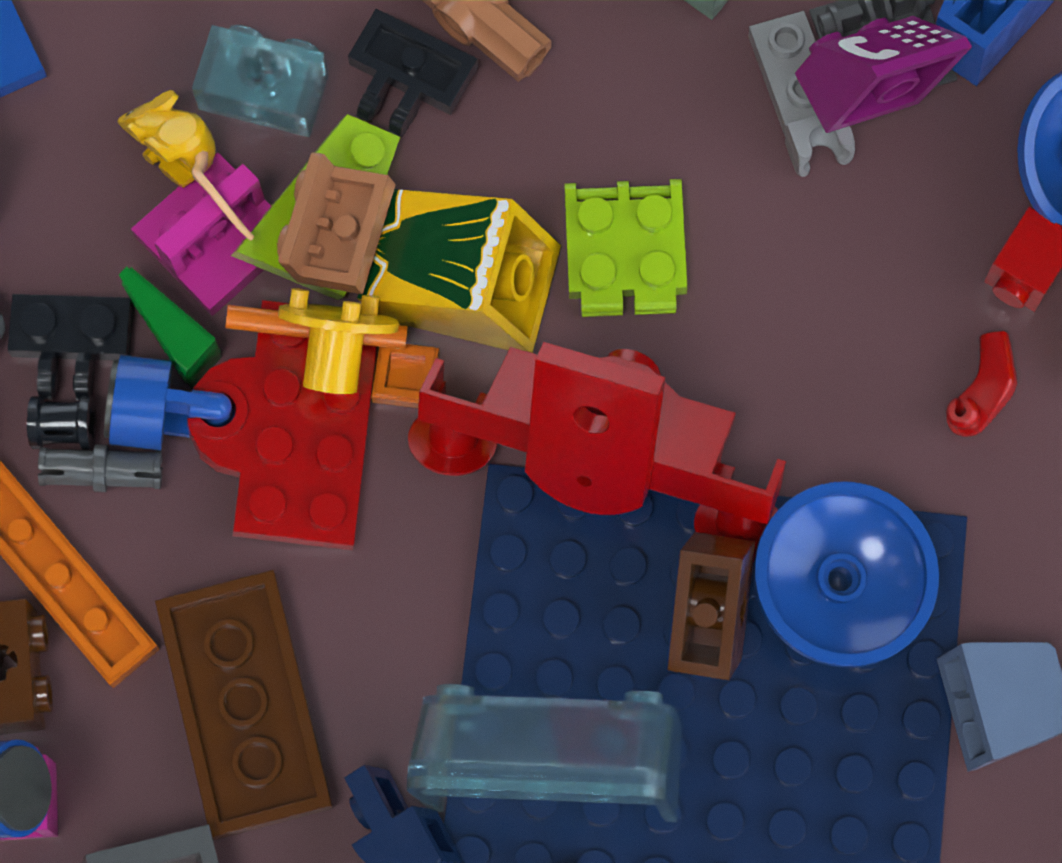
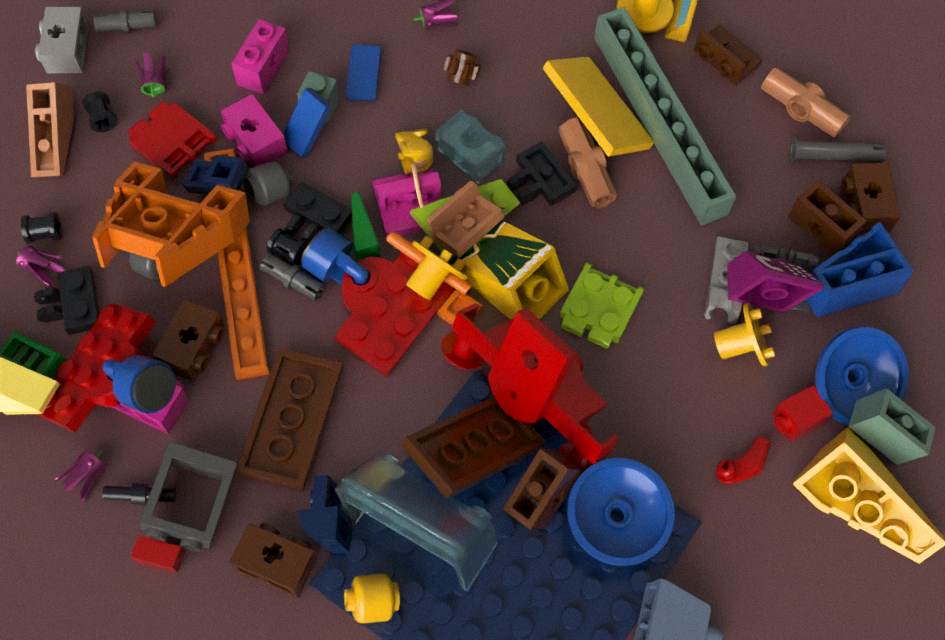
camera: 25 degrees right, 10 degrees down
none -> reddish brown plate [401,397,546,499]
none -> yellow piece [714,302,776,367]

